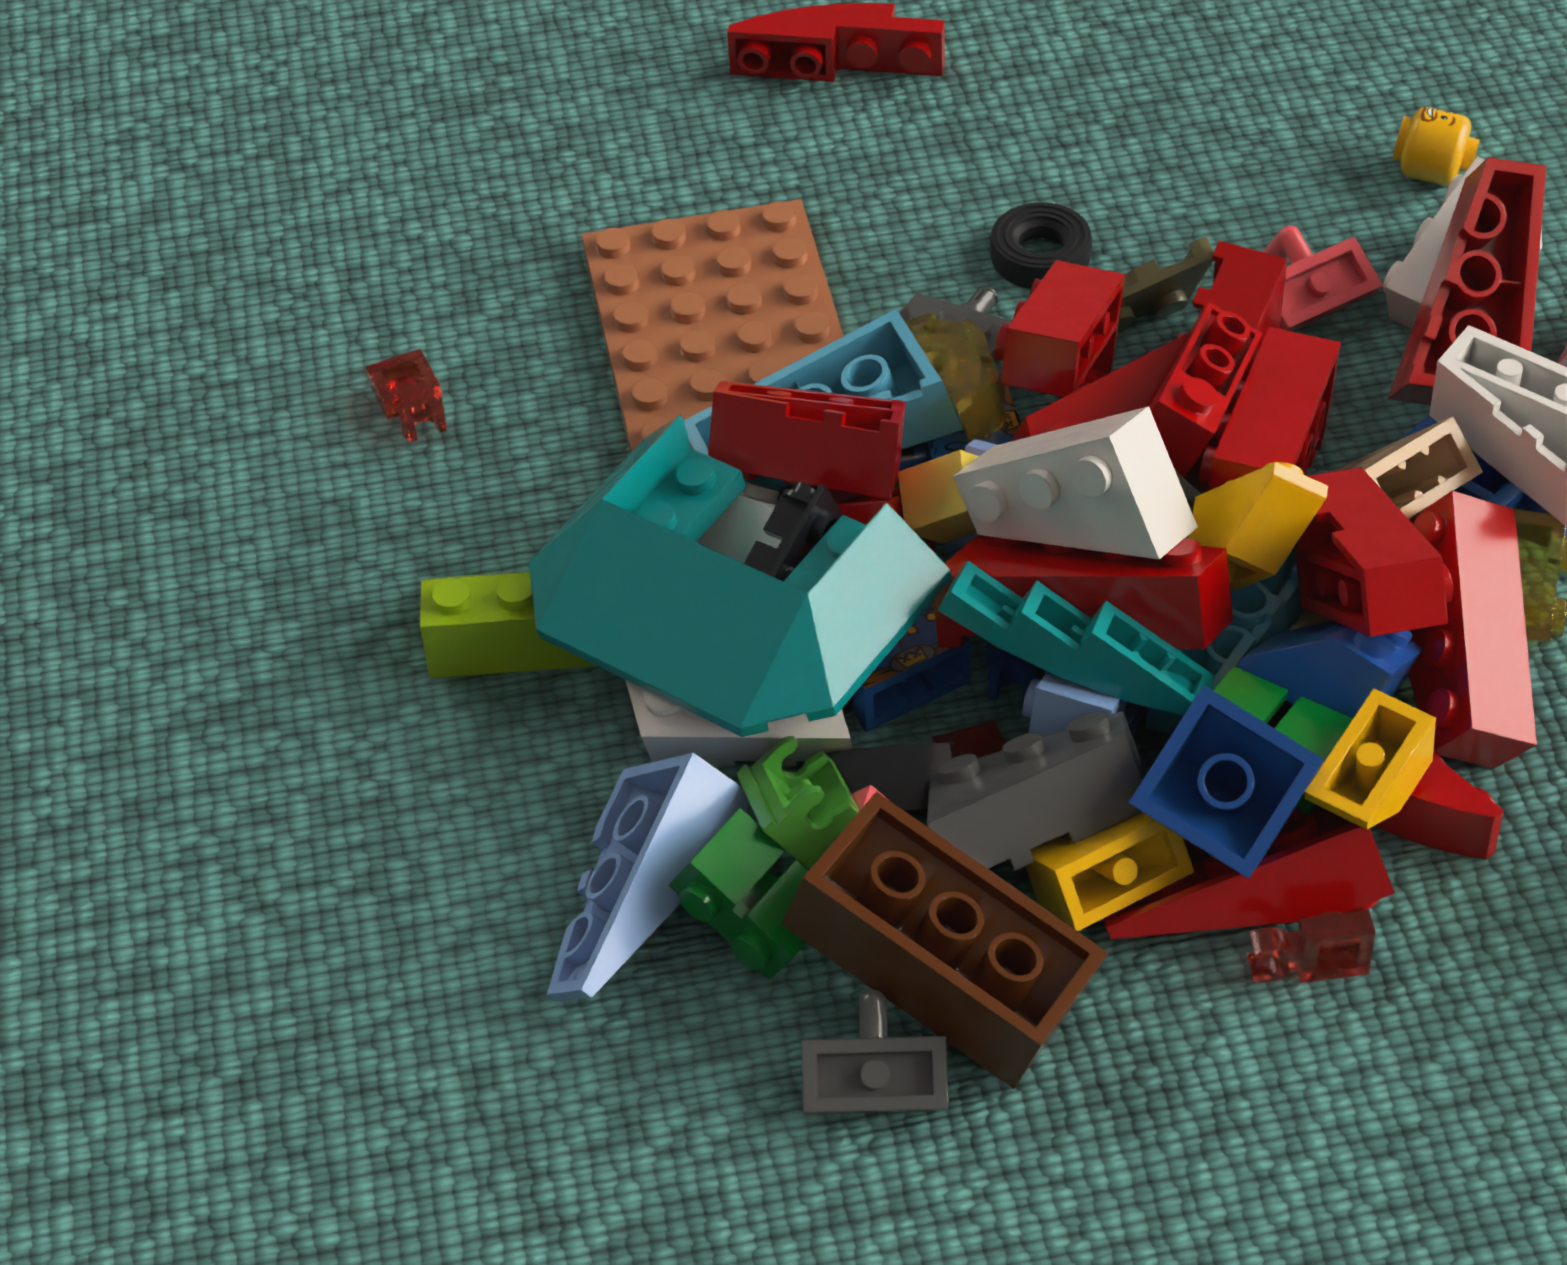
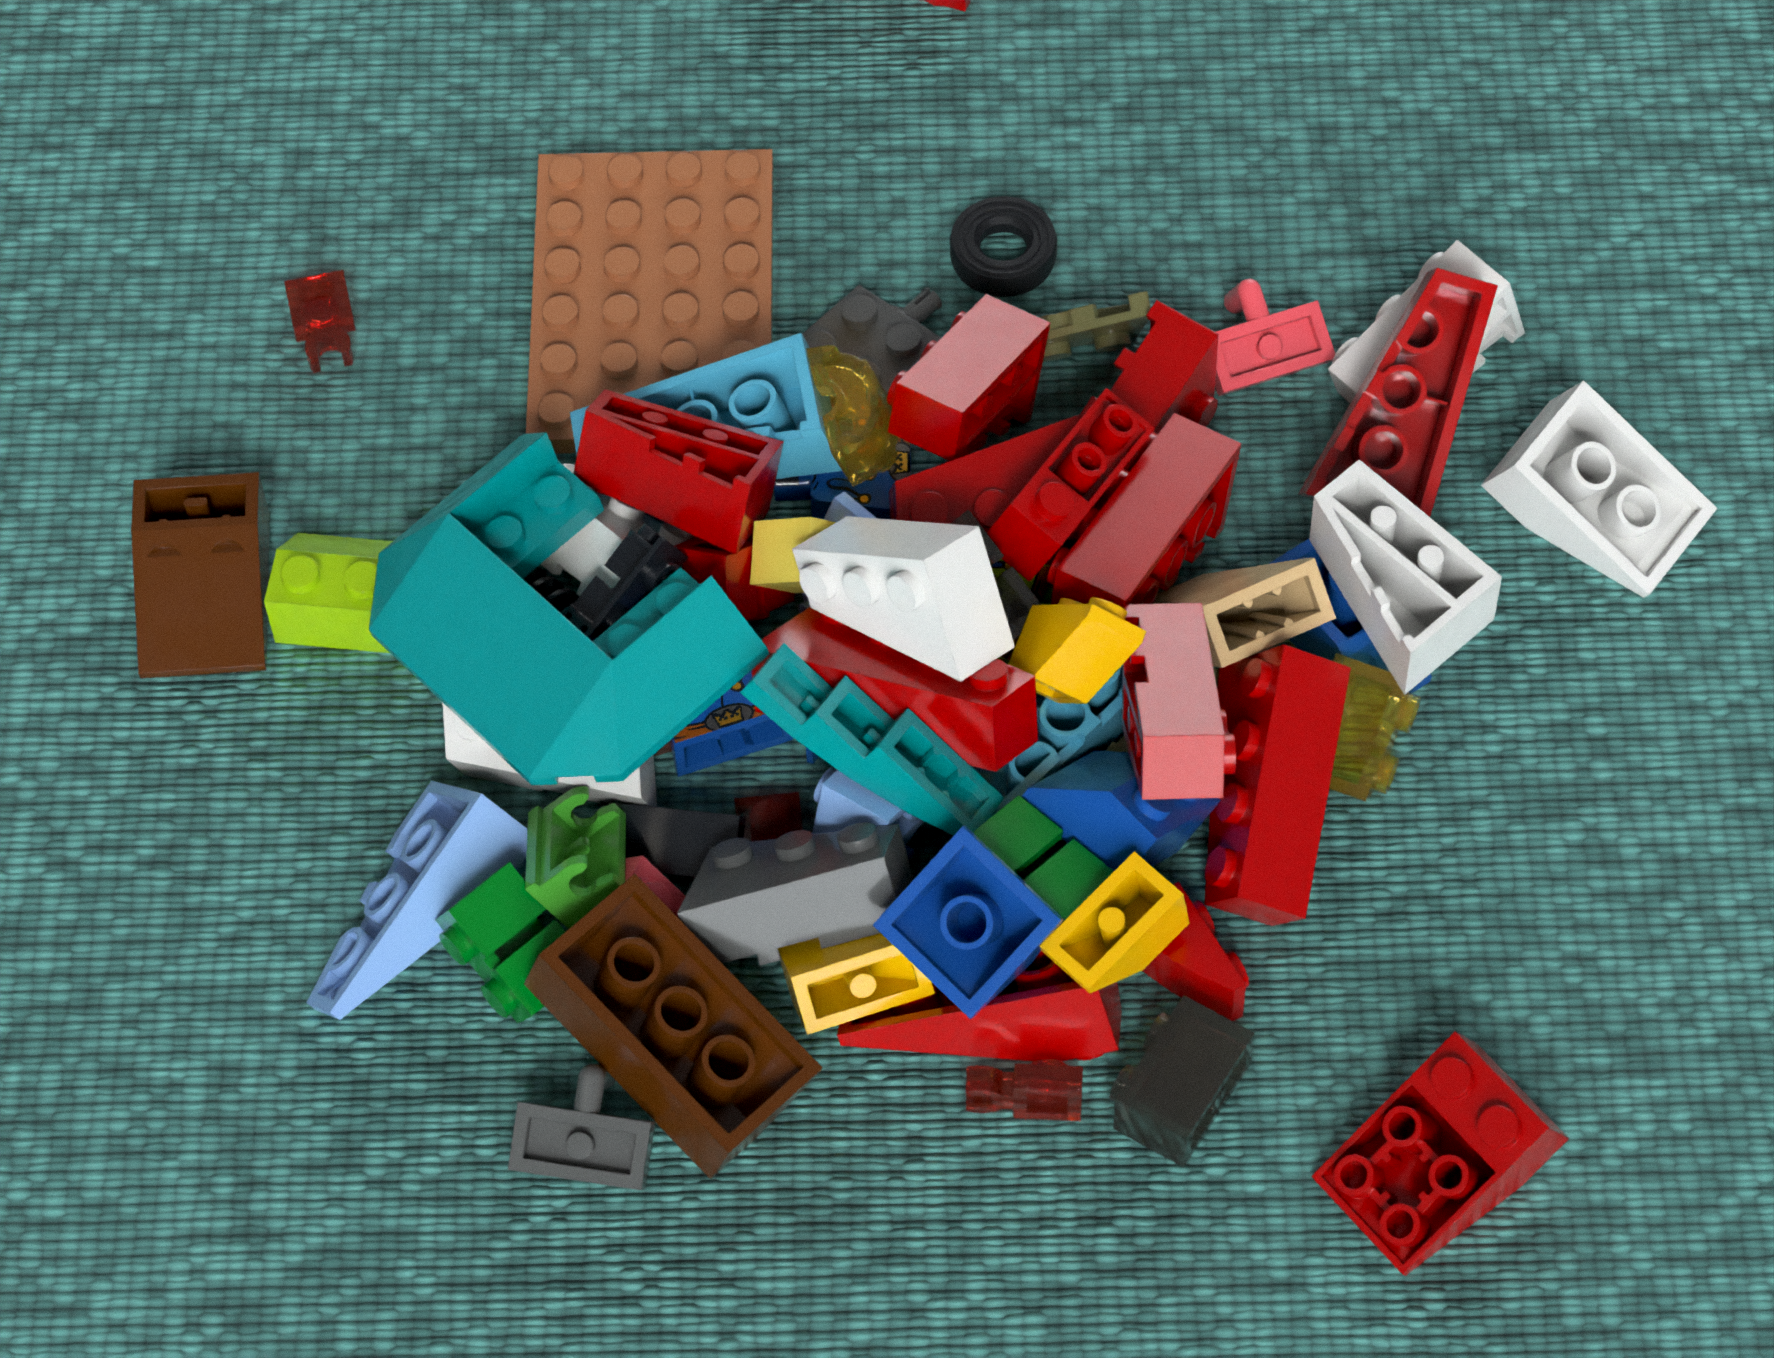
camera: 10 degrees right, 10 degrees up
yellow head [1393,106,1480,186] -> none
none -> reddish brown slope [131,472,270,678]
none -> clear smoke brick [1109,995,1255,1168]

